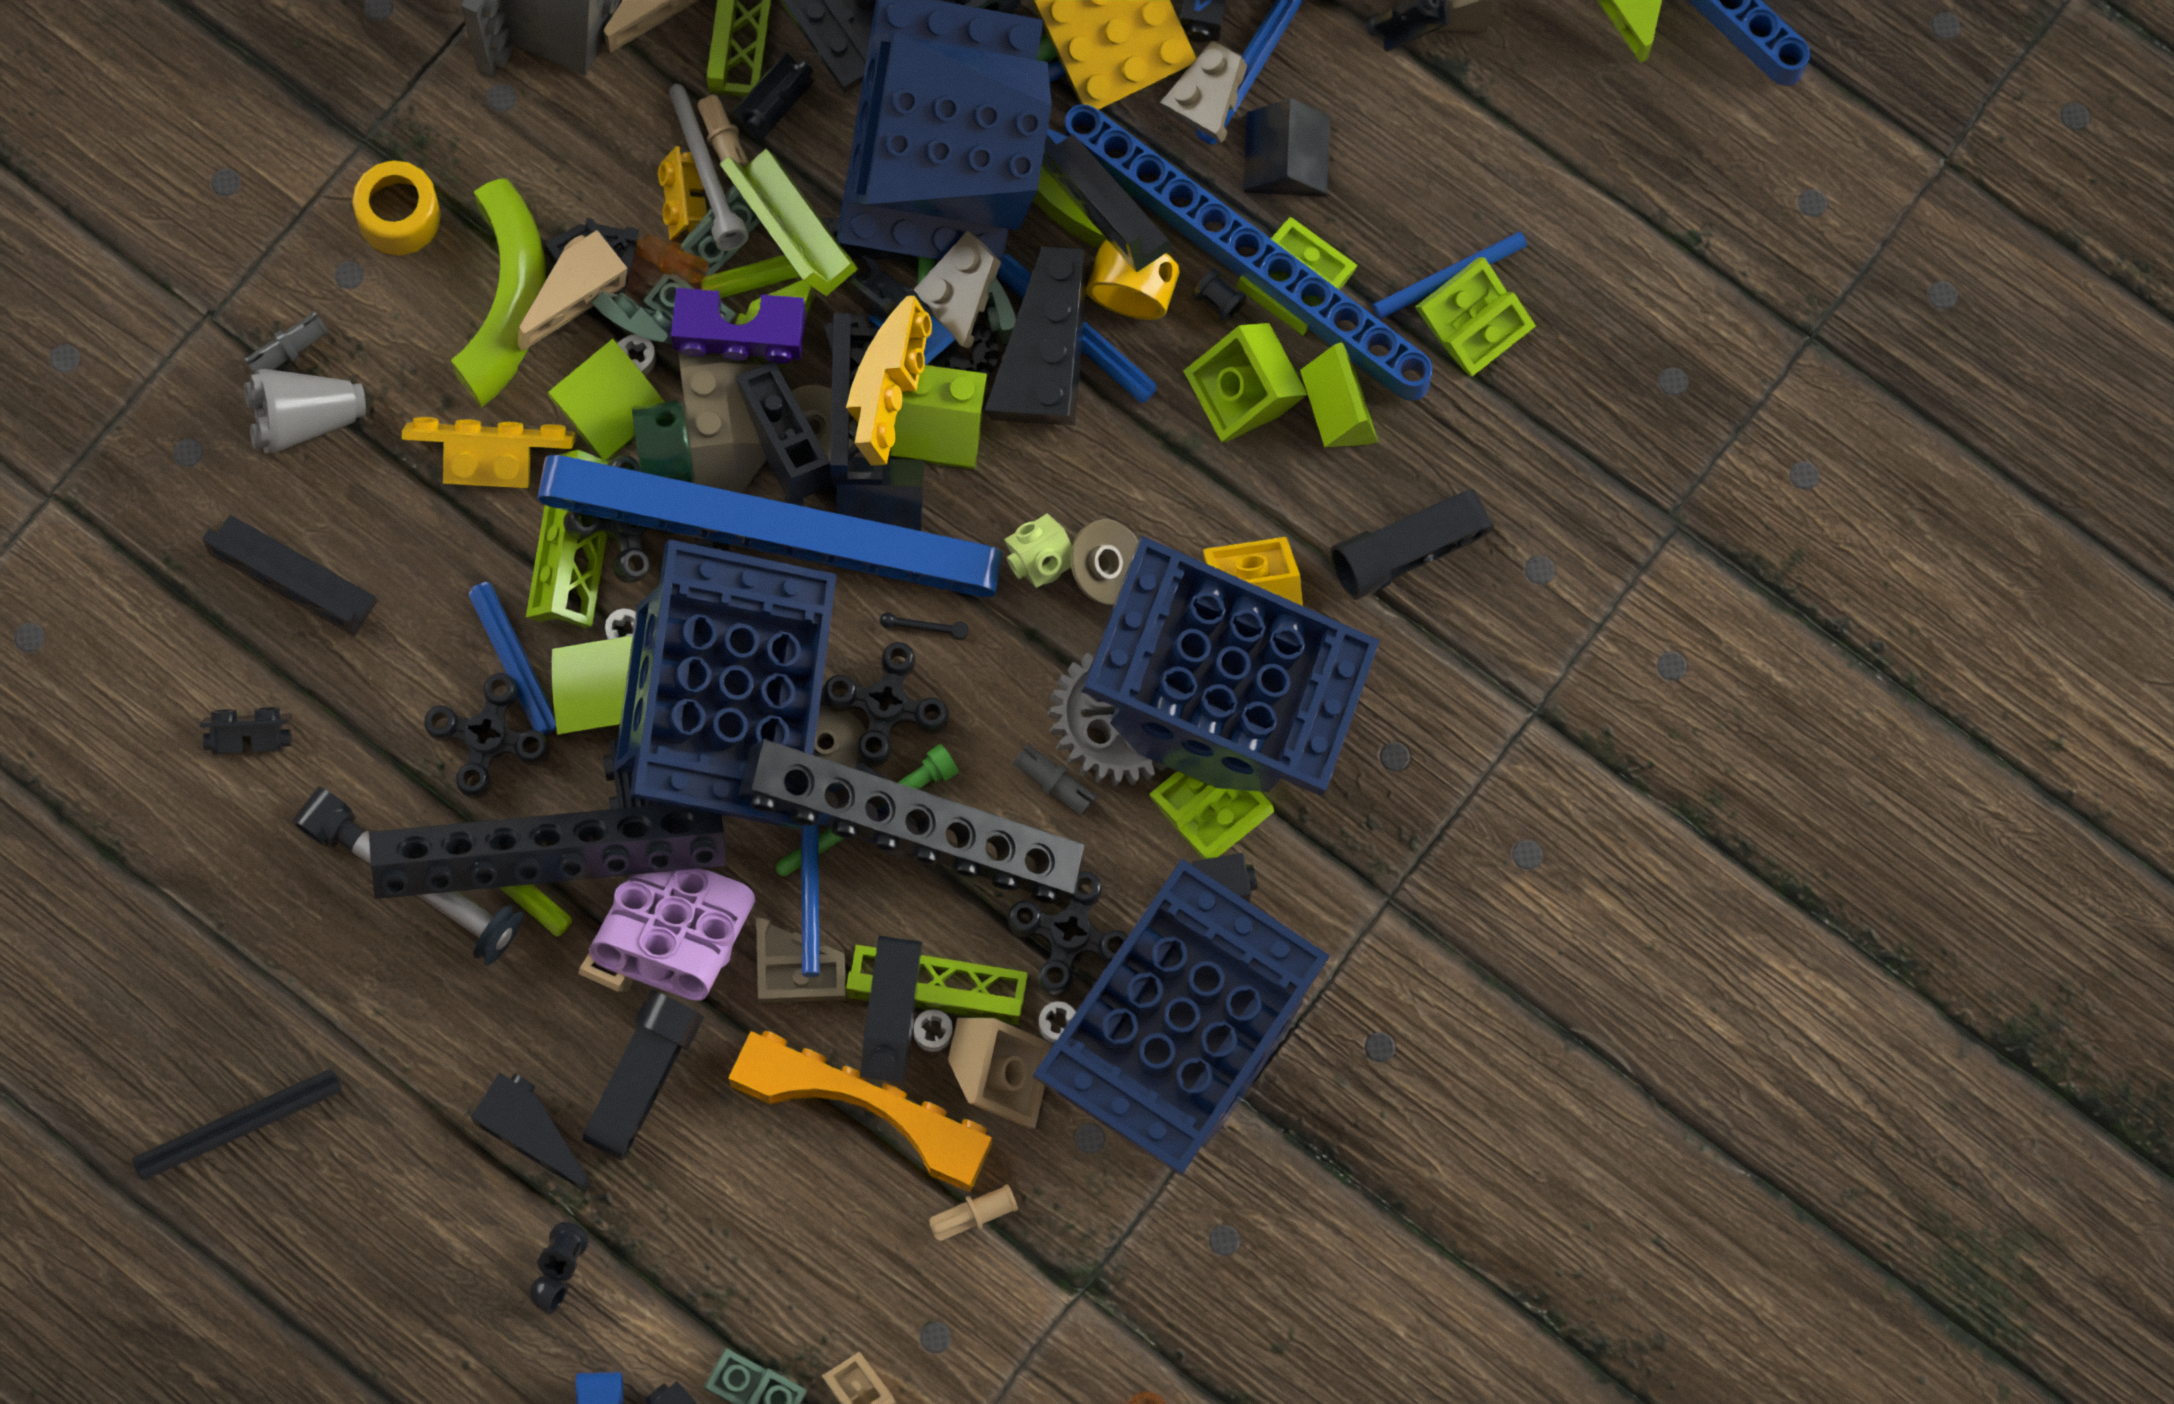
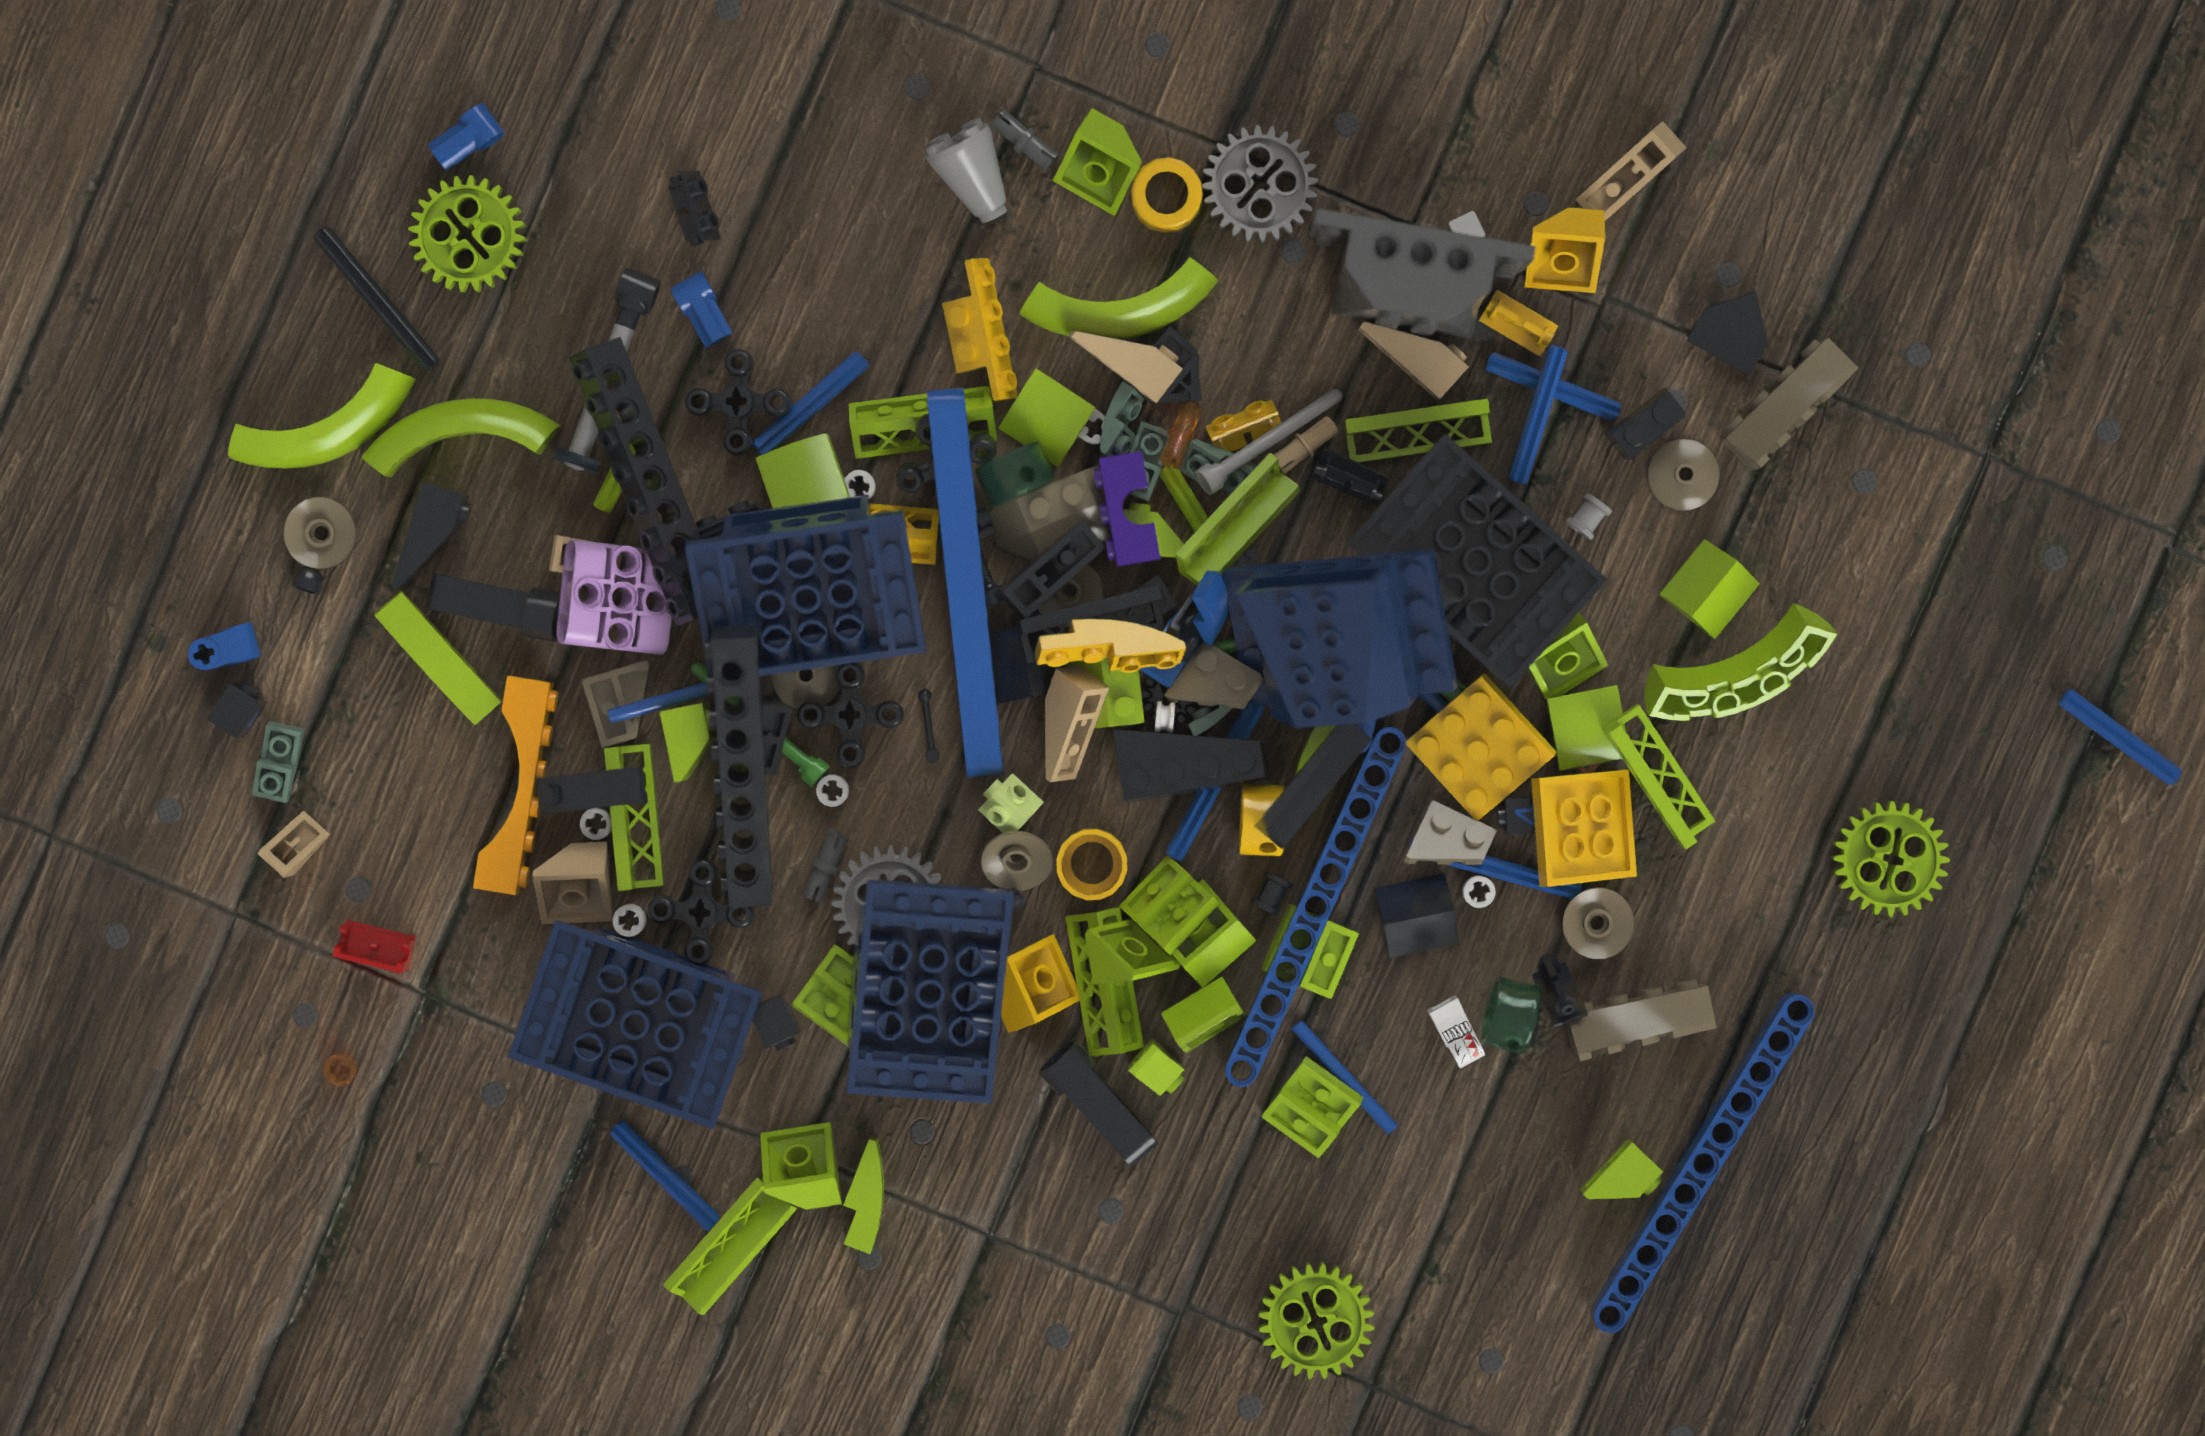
camera: 75 degrees right, 15 degrees up
black fence [202,515,377,637] -> none
black bush [537,1222,589,1281] -> none
tan axle [929,1184,1018,1241] -> none
none -> lime brick [228,363,416,469]
none -> dark tan dish [284,497,356,569]
none -> red hinge [332,919,417,974]
none -> lime brick [361,398,562,478]
none -> lime slope [374,591,501,725]
none -> lime gear [408,175,527,293]
none -> blue piece [427,103,505,171]
none -> blue axle [610,1120,720,1231]
none -> lime slope [660,702,717,783]
none -> lime fence [663,1177,797,1315]
none -> blue piece [670,271,733,348]
none -> lime slope [760,1122,842,1210]
none -> white bush [816,774,849,807]
none -> lime slope [843,1135,884,1254]
none -> tan slope [1045,665,1109,782]
none -> lime slope [1053,108,1142,216]
none -> yellow piece [1056,828,1127,900]
none -> lime fence [1065,907,1144,1056]
none -> lime slope [1085,919,1181,985]
none -> lime slope [1119,856,1220,955]
none -> lime slope [1128,1038,1185,1096]
none -> white bush [1155,701,1175,734]
none -> blue slope [1192,571,1229,646]
none -> light grey gear [1202,125,1318,243]
none -> lime gear [1258,1262,1374,1379]
none -> white leg [1427,995,1485,1069]
none -> white bush [1462,875,1496,908]
none -> clear green piece [1481,976,1541,1054]

